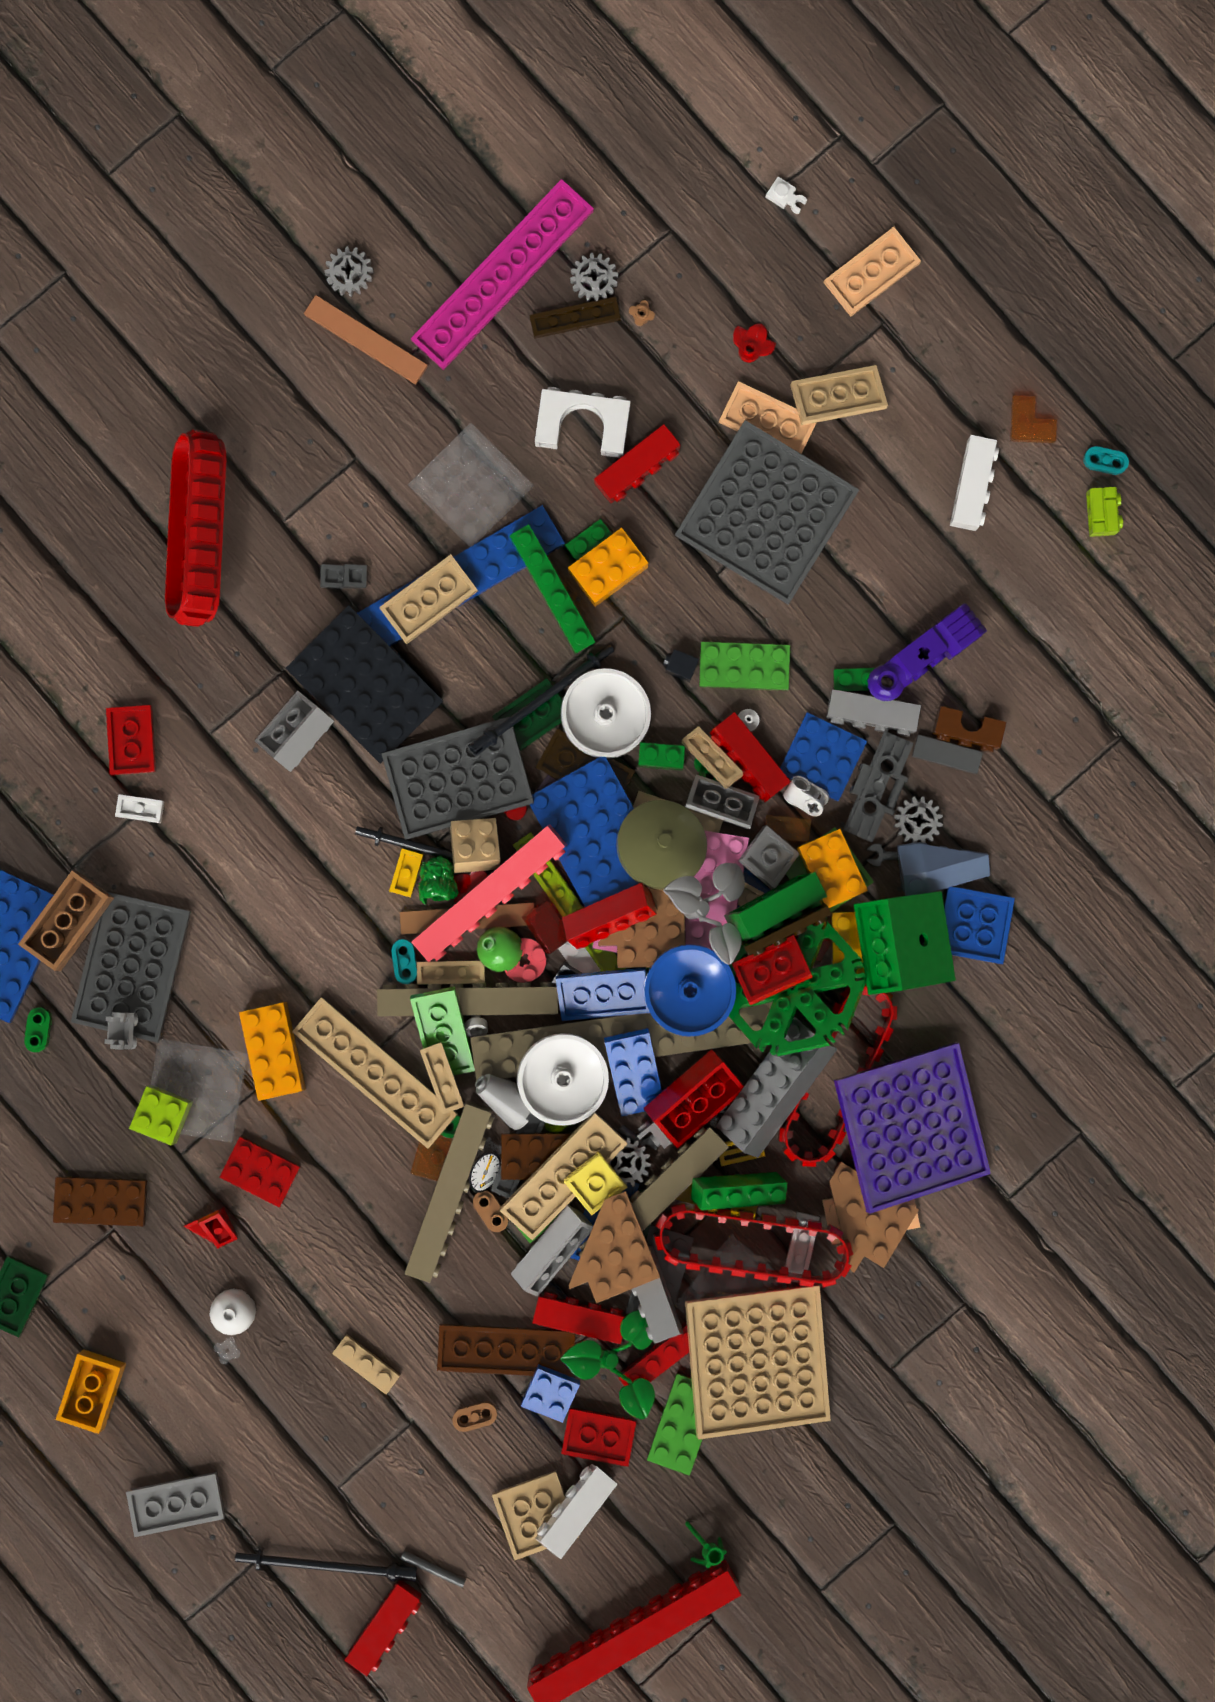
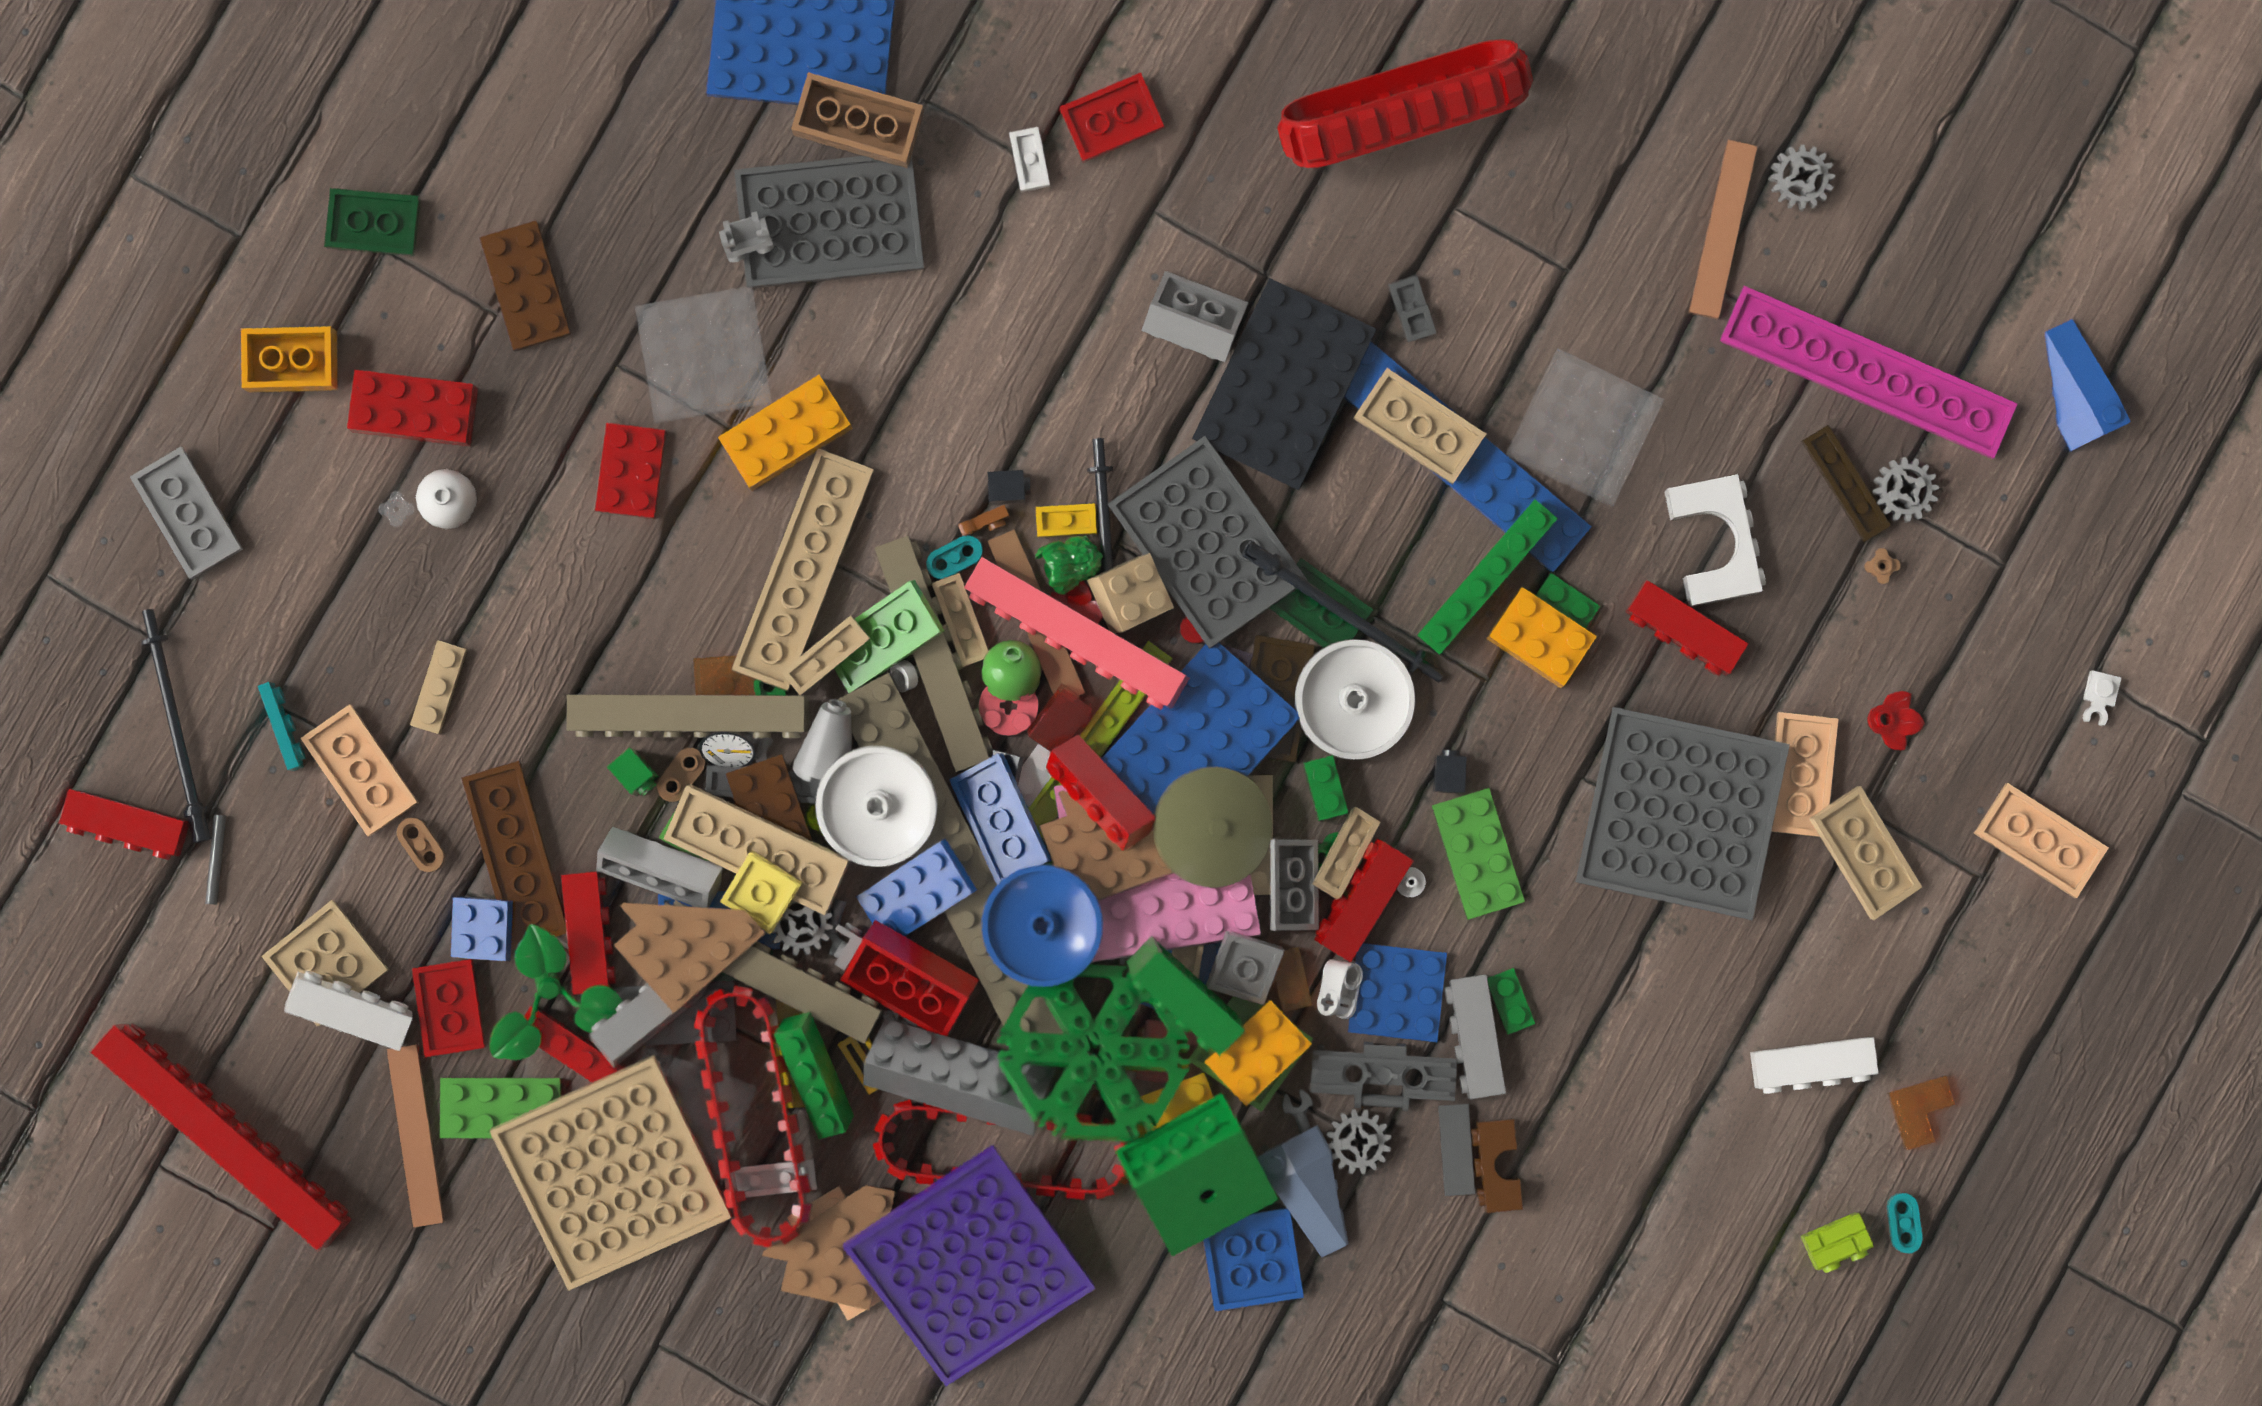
camera: 65 degrees right, 0 degrees up
green plate [24,1008,52,1052] -> none
lime brick [129,1085,193,1146] -> none
red slope [183,1207,238,1249] -> none
light grey plant [663,863,745,965] -> none
green plant [685,1521,727,1568] -> none
red plate [732,935,813,1006] -> none
dark brown plate [741,902,831,956] -> none
dark purple brick [867,603,987,701] -> none
none -> teal plate [258,682,306,771]
none -> light nougat plate [300,704,419,837]
none -> red brick [347,369,478,447]
none -> nougat tile [387,1044,444,1227]
none -> green brick [607,747,659,796]
none -> dark orange plate [958,505,1010,536]
none -> black brick [987,470,1031,505]
none -> blue wedge [2044,319,2131,451]

